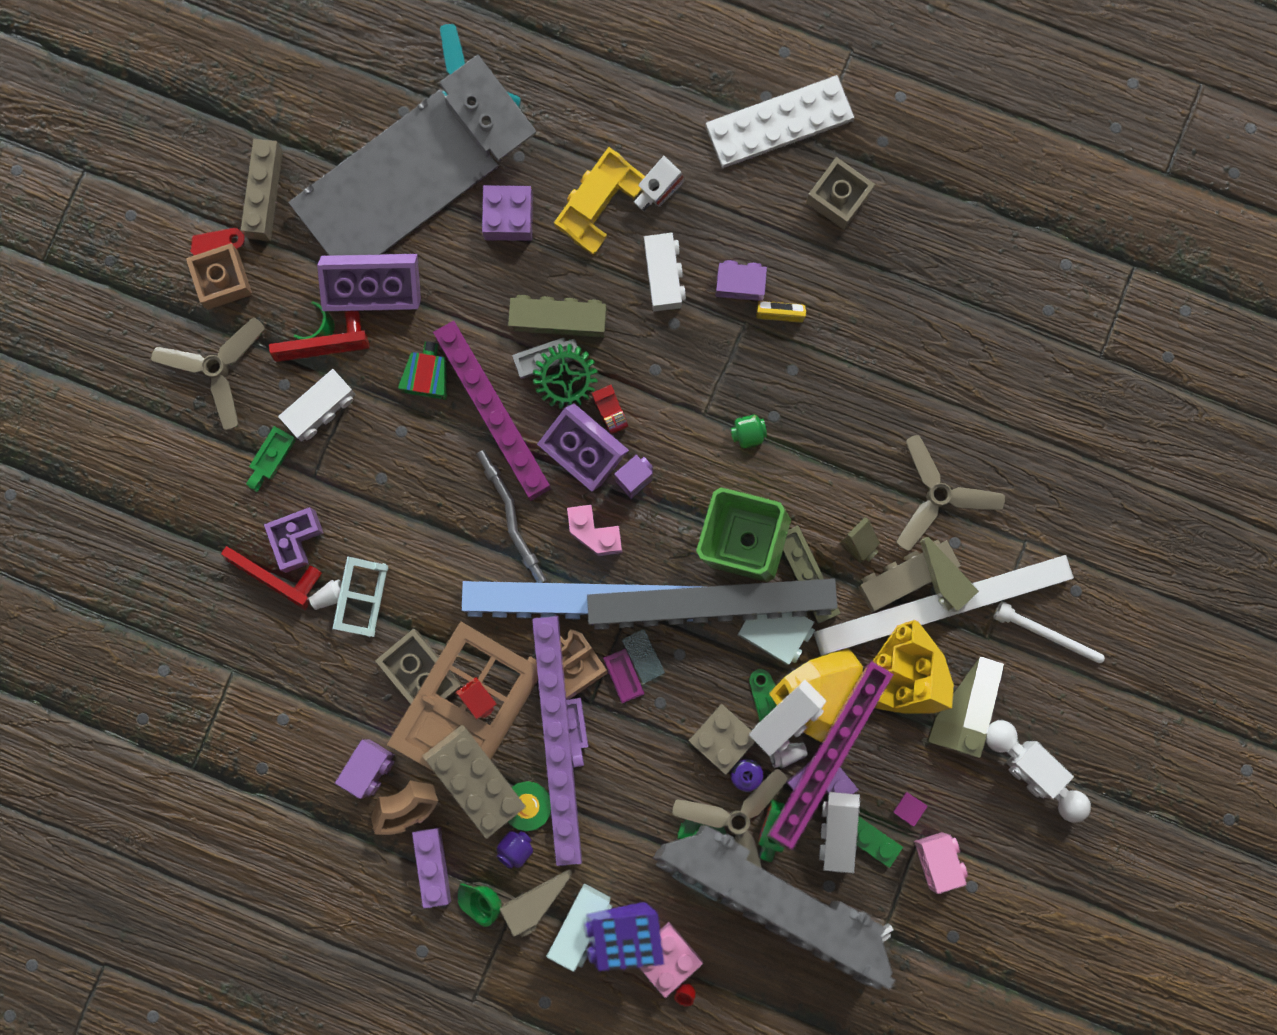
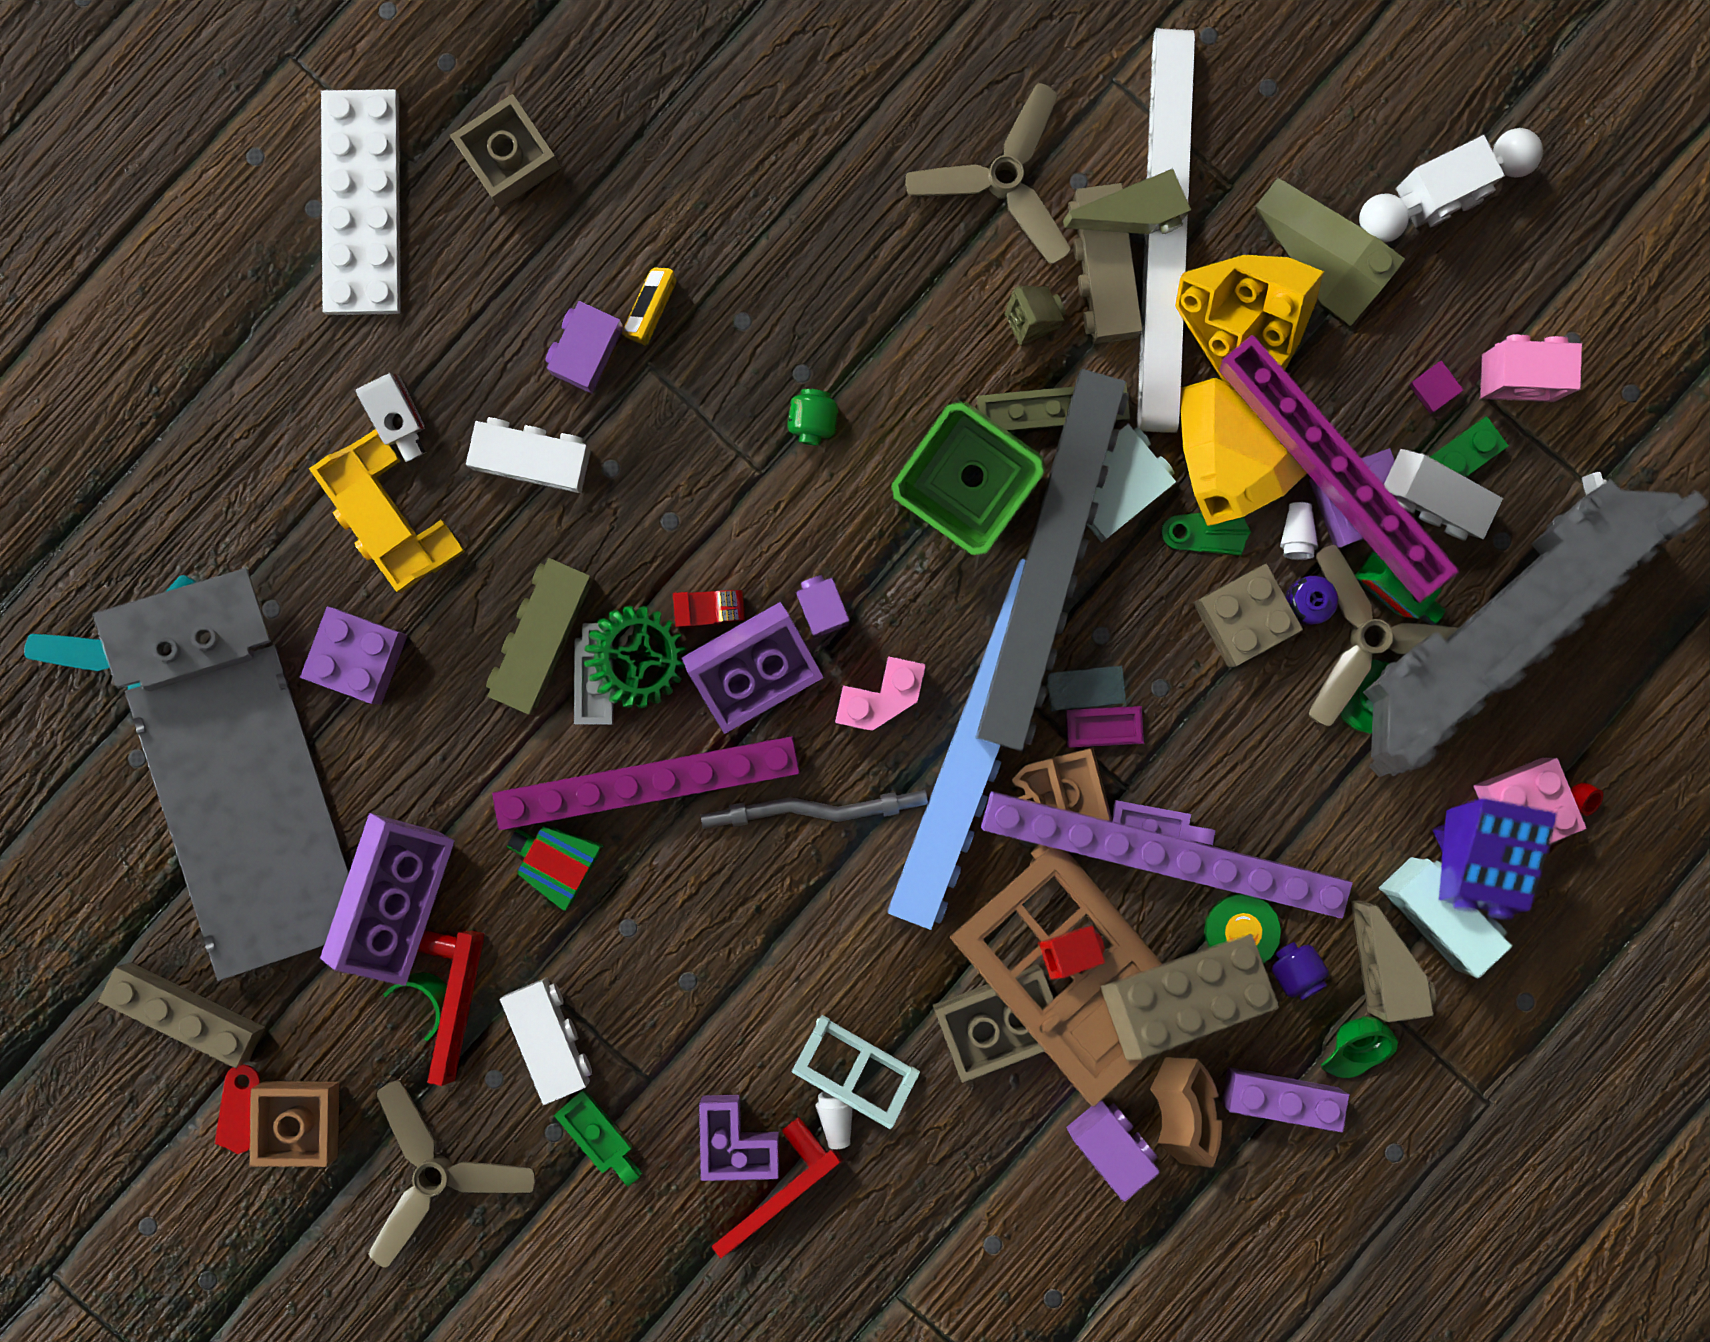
camera: 80 degrees left, 5 degrees up
white brick [749,680,826,756] -> none
white piece [994,601,1105,663] -> none

